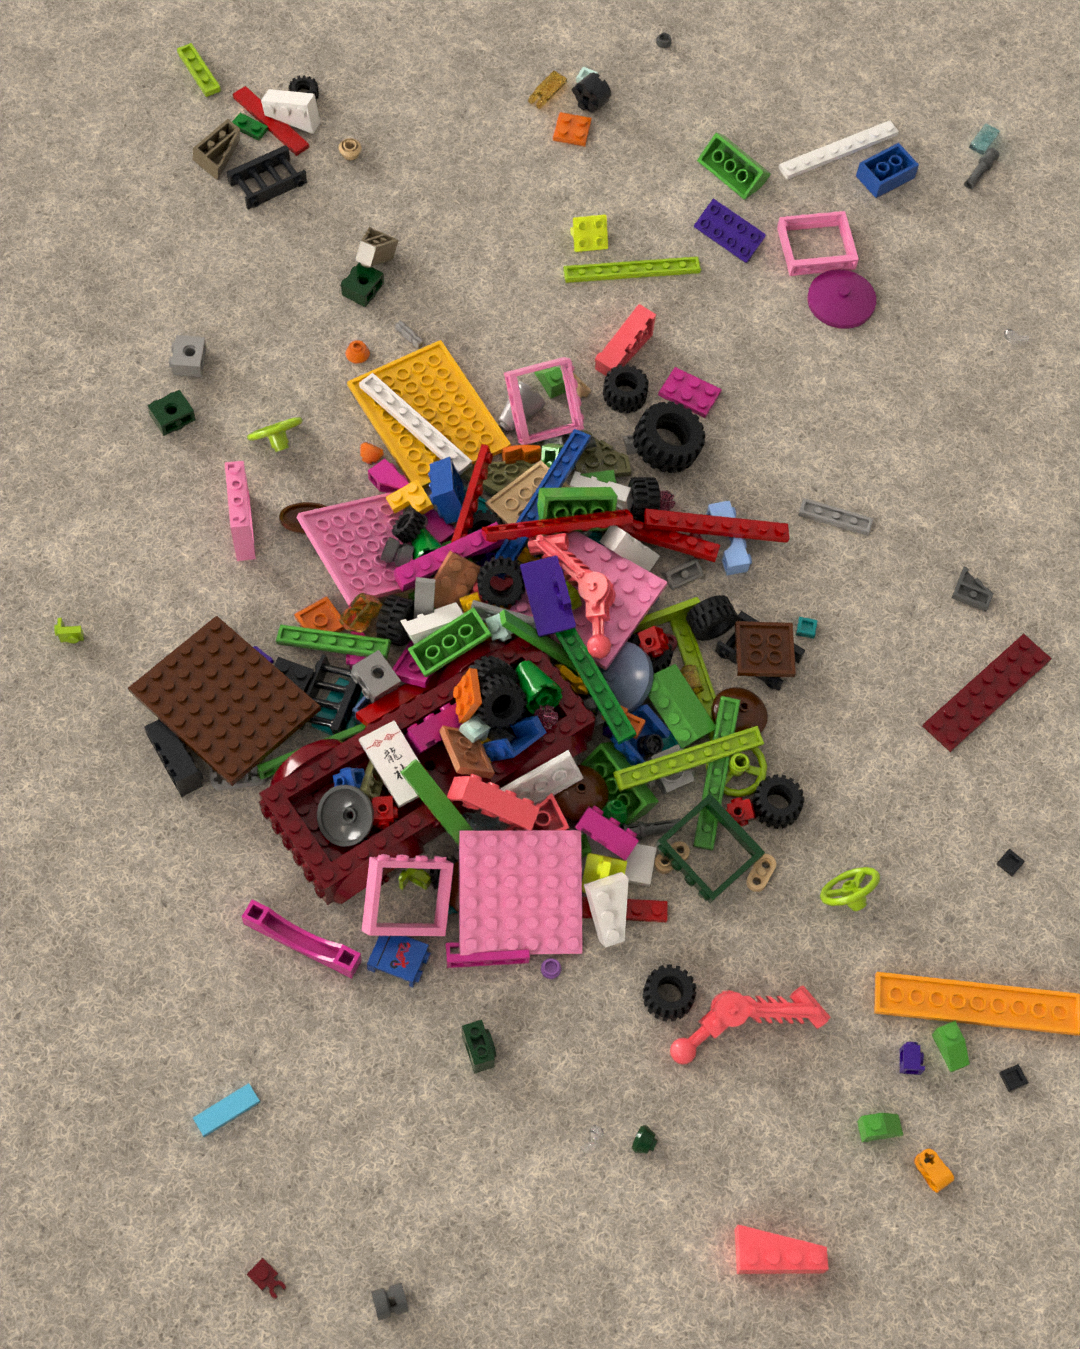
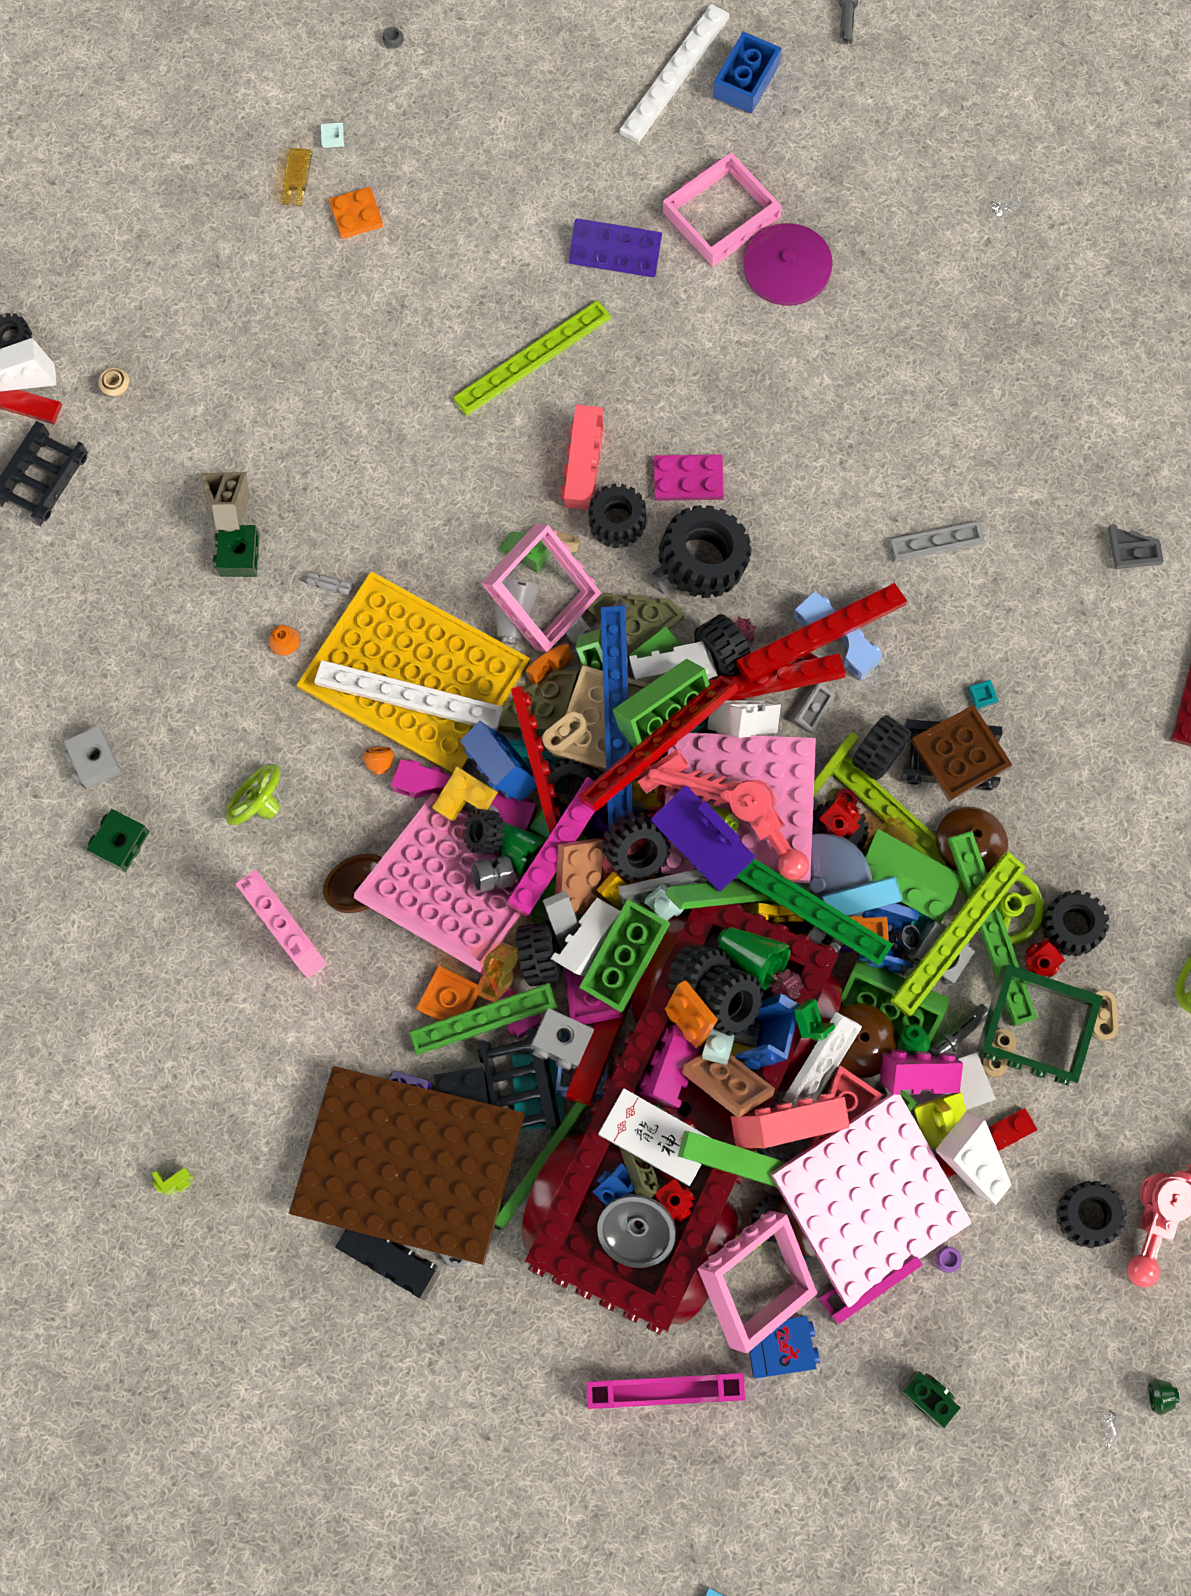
camera: 20 degrees left, 10 degrees up
neon yellow bracket [570,214,608,252] -> none
black brick [572,73,611,112] -> none
bright green slope [697,132,771,200] -> none
none -> tan plate [542,712,587,753]
none -> green bracket [794,999,835,1041]
none -> medium azure tile [823,876,903,916]

